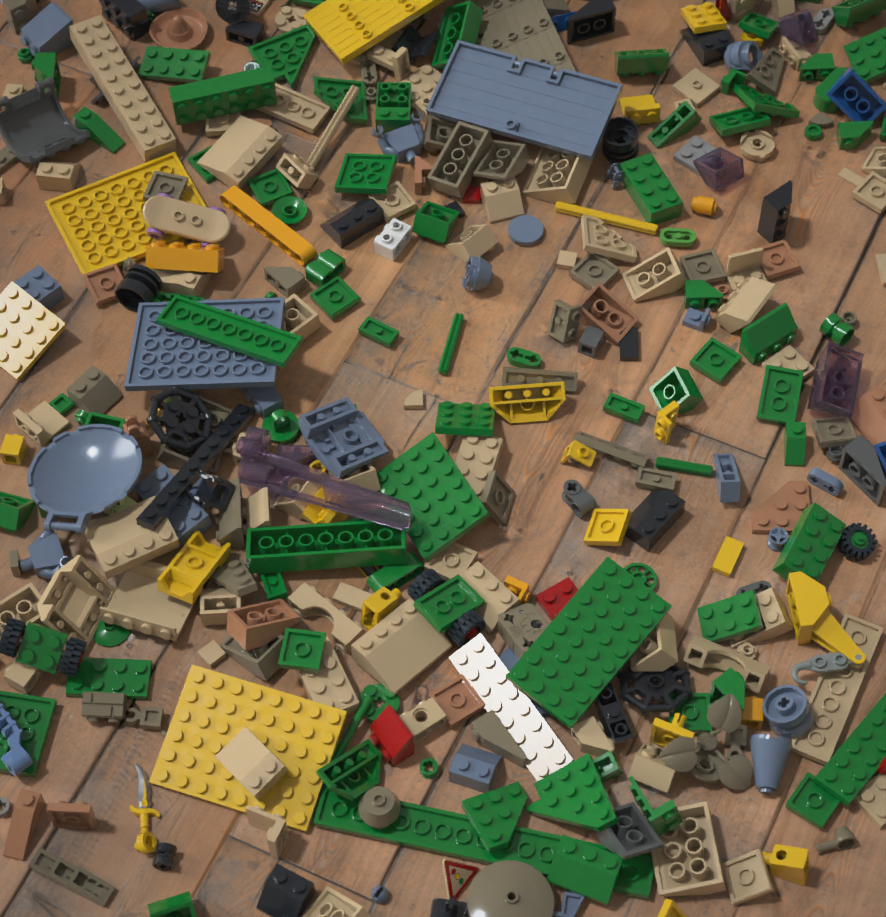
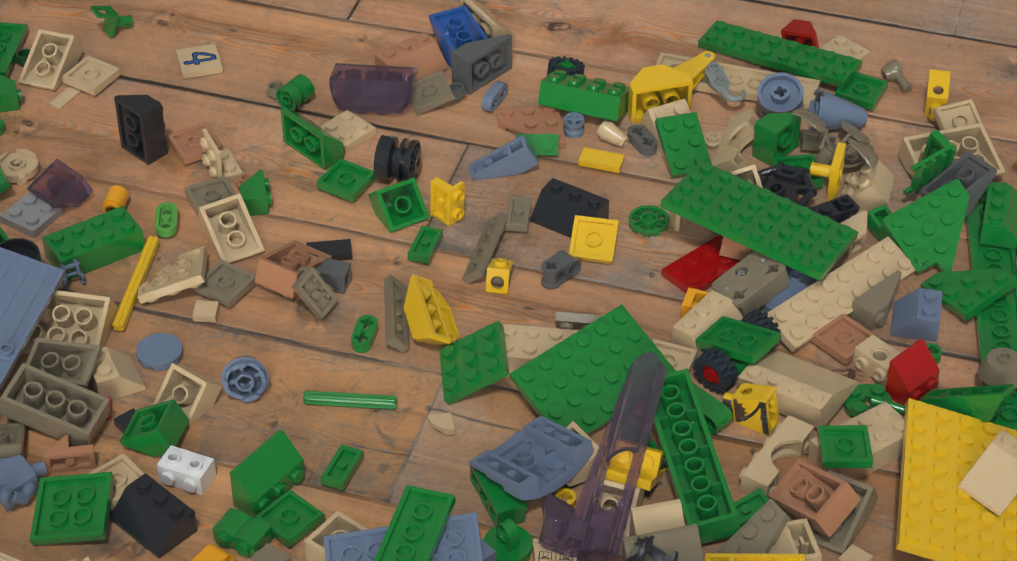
camera: 100 degrees left, 15 degrees down
tan tile [332,582,372,612] -> none
green axle [655,457,713,477] -> none
sand blue bracket [682,307,712,332] -> none
tan slope [715,276,778,333] -> none
green plate [756,364,804,425] -> none
green slope [784,421,806,467] -> none
none -> green slope [230,429,305,517]
none -> black wheel [373,135,421,183]
none -> green plate [516,134,559,156]
none -> tan cone [597,121,629,148]

